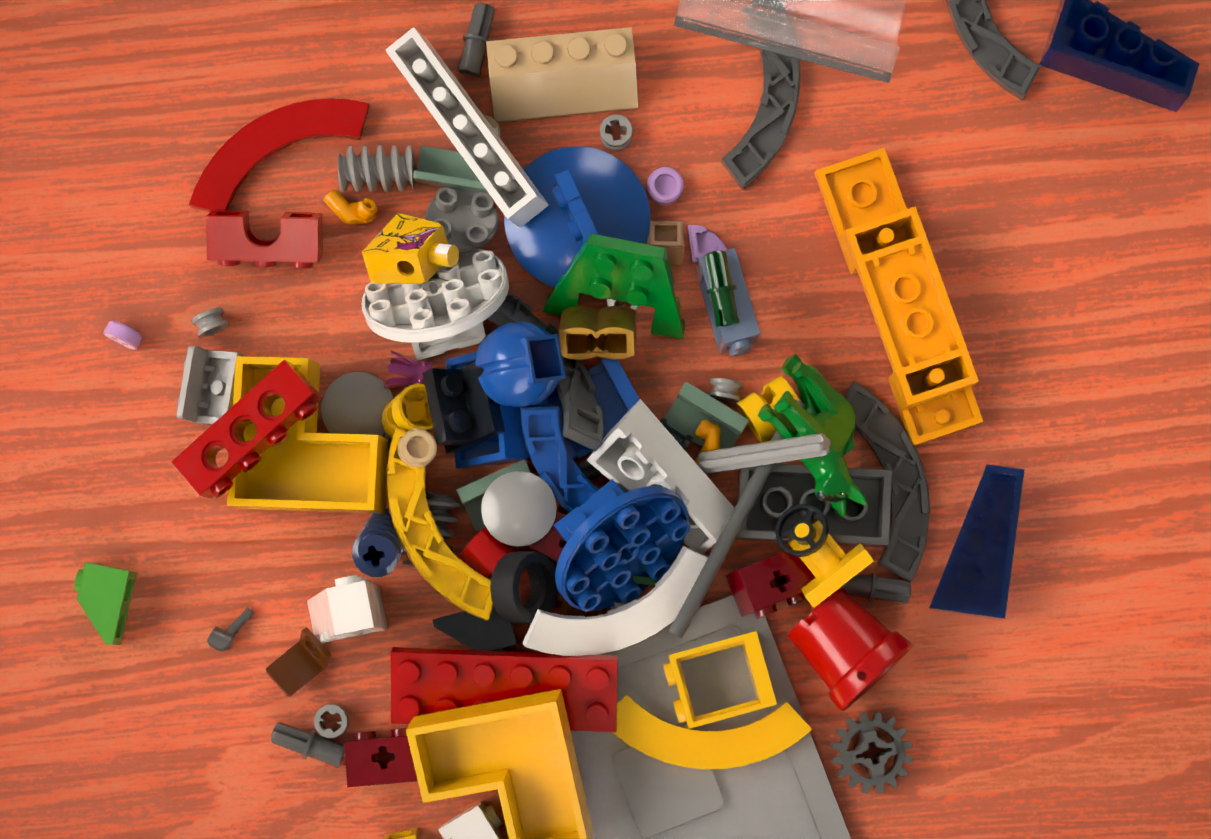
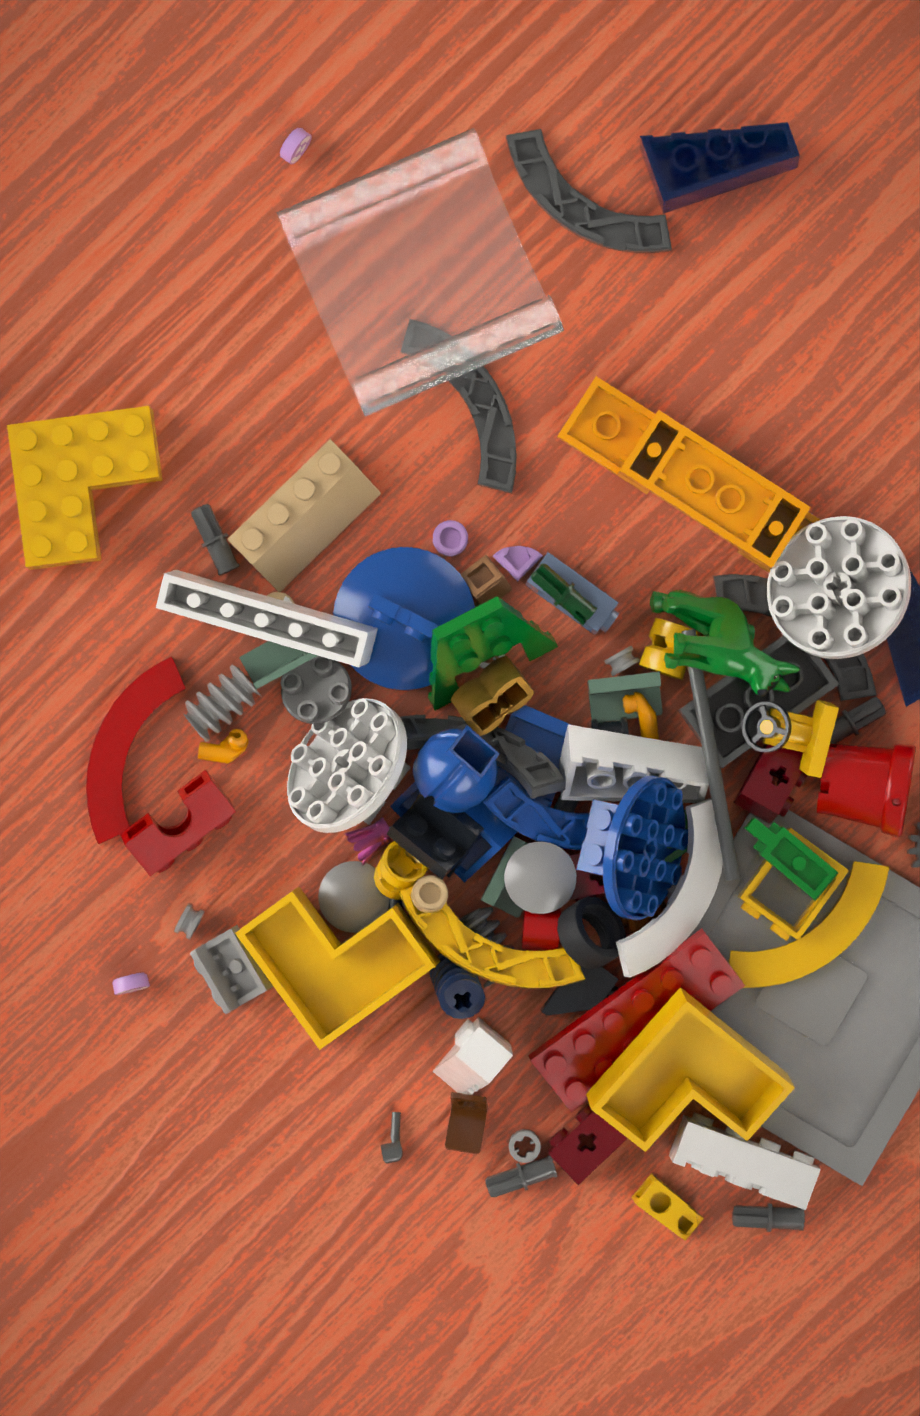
camera: 35 degrees left, 5 degrees up
bright green slope [74,562,137,645] -> none
red brick [172,360,323,499] -> none
yellow torso [362,213,459,284] -> none
light grey bush [600,114,633,151] -> none
light grey axle [697,433,831,474] -> none
none -> green hinge [744,817,838,901]
none -> white bracket [767,516,911,659]

